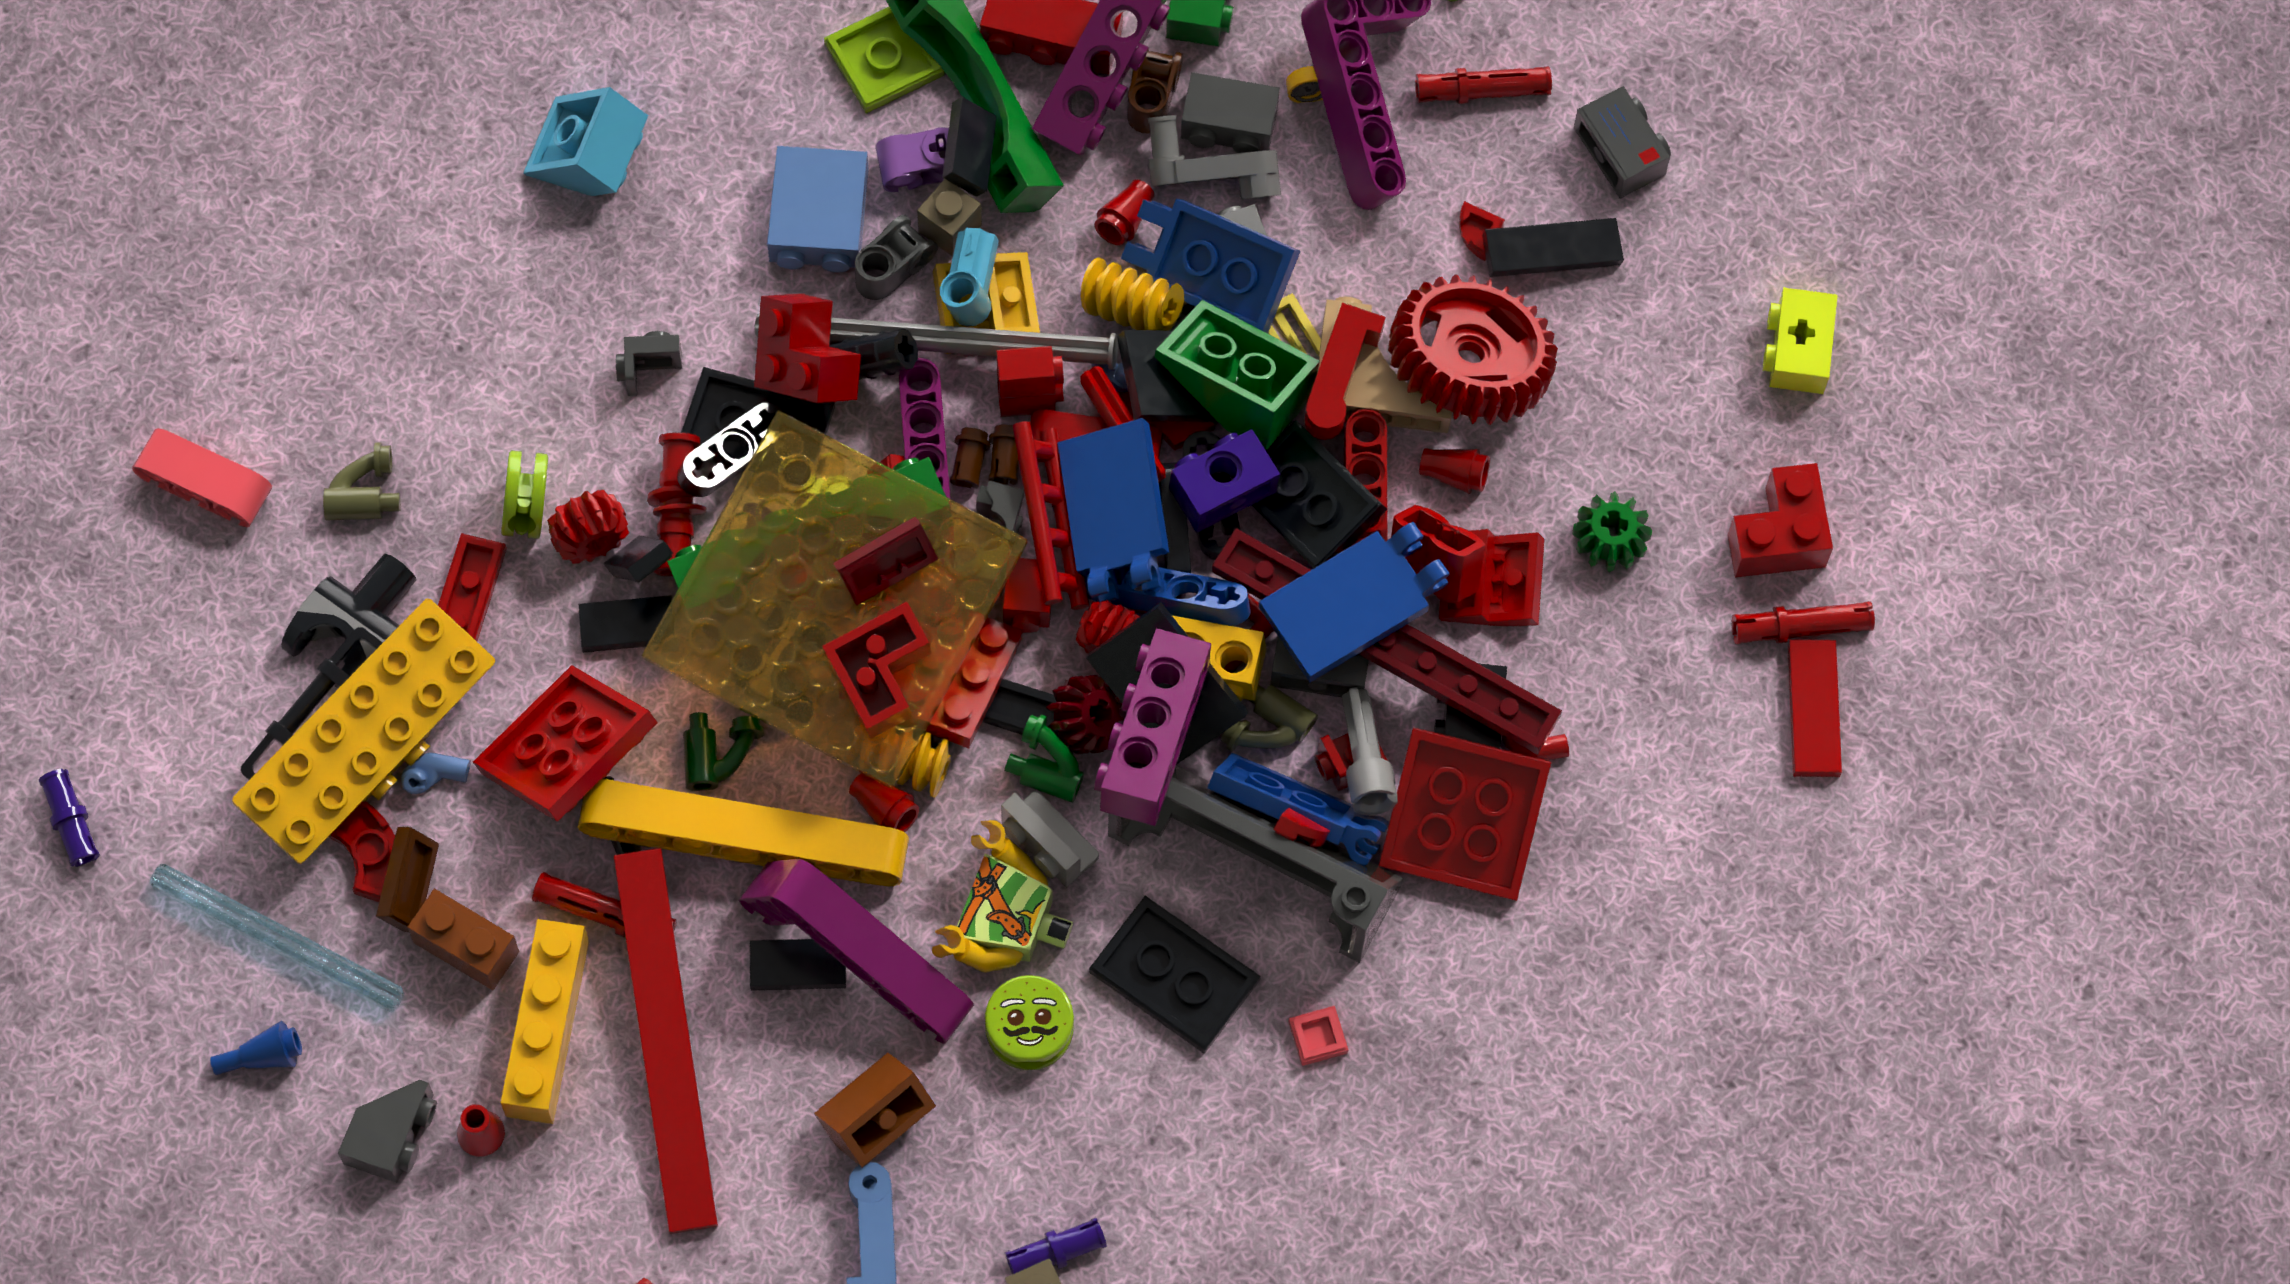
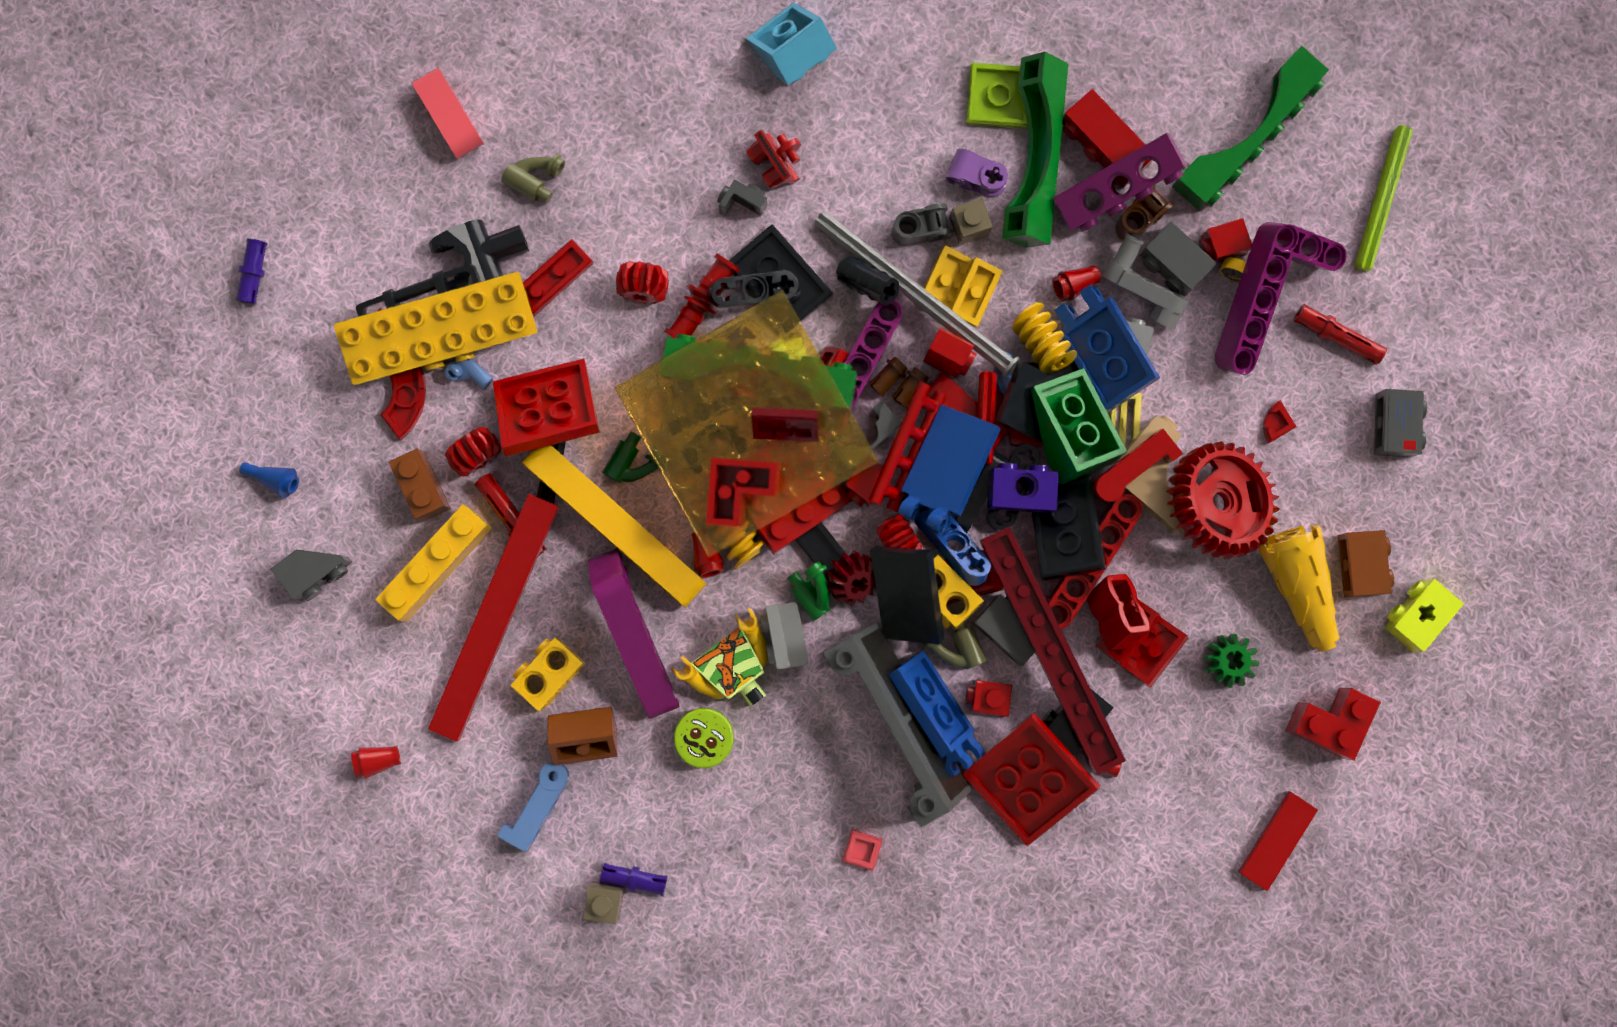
camera: 30 degrees right, 15 degrees up
clear light blue axle [150,864,404,1012] -> none
reddish brown tile [376,827,439,933] -> none
red cone [457,1104,505,1157] -> none
lime head [501,450,548,539] -> none
black tile [578,595,676,653] -> none
black tile [603,535,673,582] -> none
black tile [750,939,846,991] -> none
red brick [754,294,861,403] -> none
medium blue brick [767,146,869,272] -> none
medium azure piece [940,228,999,327] -> none
black tile [942,97,997,197] -> none
black tile [1089,896,1261,1054] -> none
magenta brick [1094,628,1211,826] -> none
blue tile [1259,522,1450,682] -> none
red tile [1273,808,1330,847] -> none
light grey piece [1342,687,1398,815] -> none
red cone [1419,448,1490,494] -> none
black tile [1482,218,1624,277] -> none
red pin [1731,601,1875,644] -> none
none -> red gear [445,427,502,476]
none -> yellow brick [510,637,586,712]
none -> red hips [746,129,801,189]
none -> red brick [1199,218,1252,263]
none -> yellow cone [1258,524,1340,652]
none -> dark orange brick [1338,530,1394,597]

